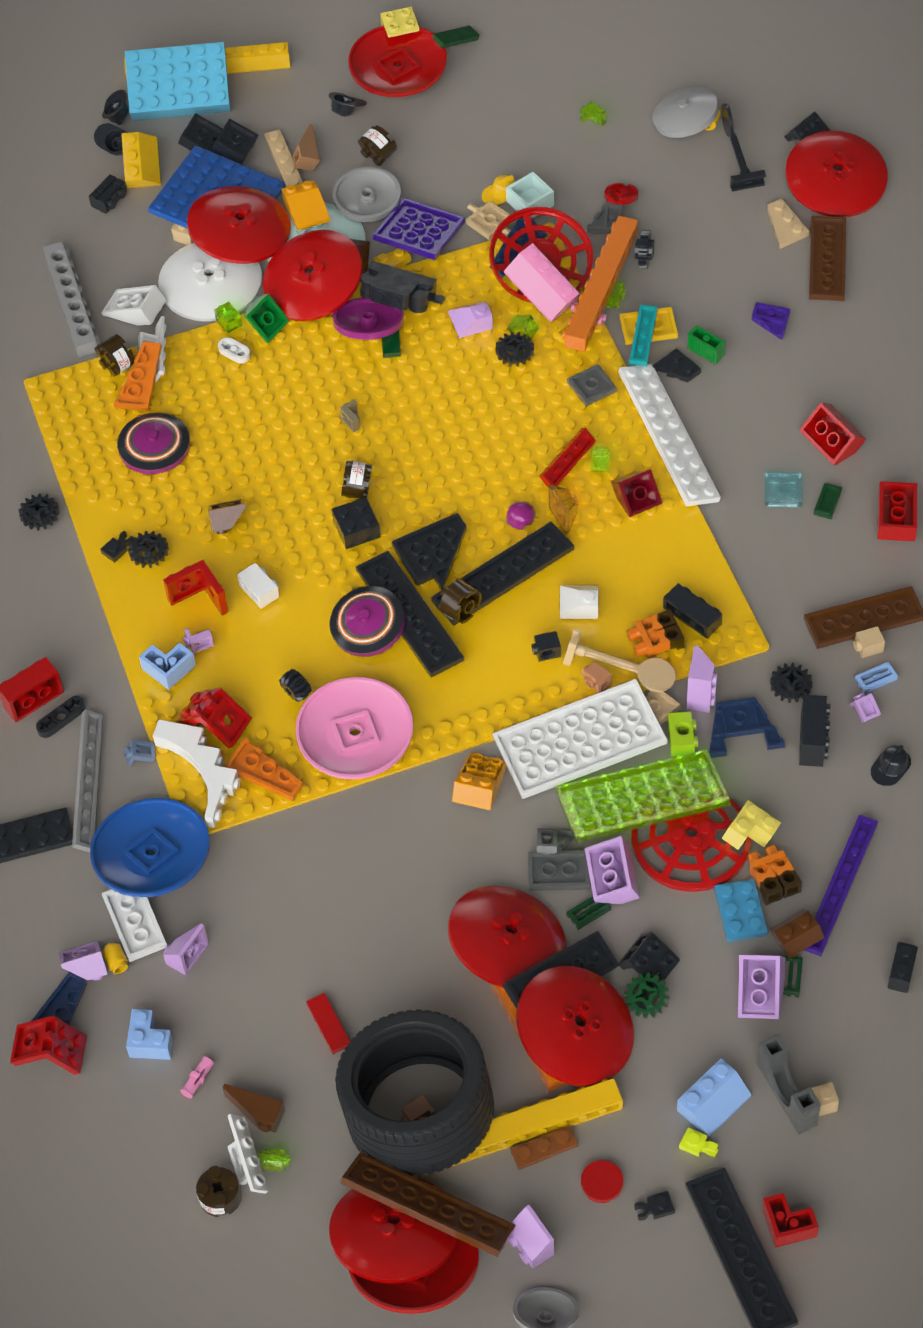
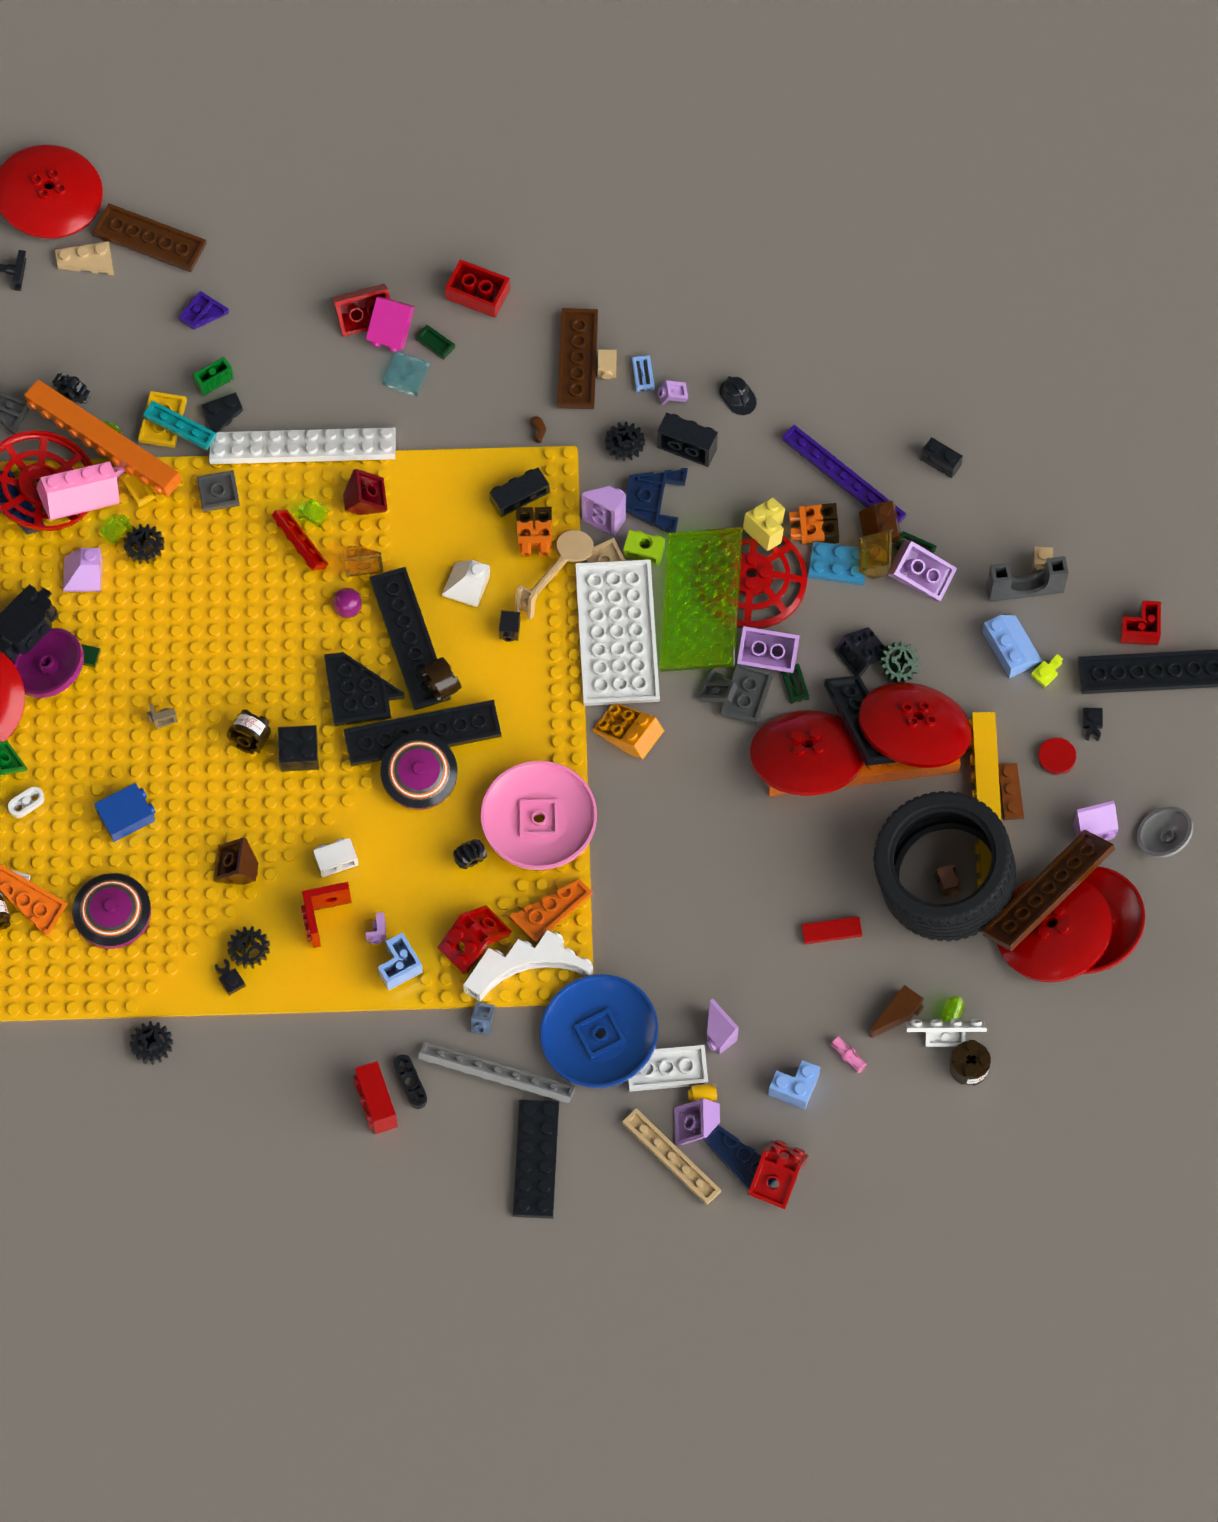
camera: 75 degrees left, 10 degrees up
nougat brick [581,661,612,694] -> none
none -> blue brick [94,783,156,842]
none -> dark pink brick [366,296,415,352]
none -> reddish brown arm [529,416,546,443]
none -> tan plate [622,1108,721,1205]
none -> clear yellow slope [859,529,892,579]

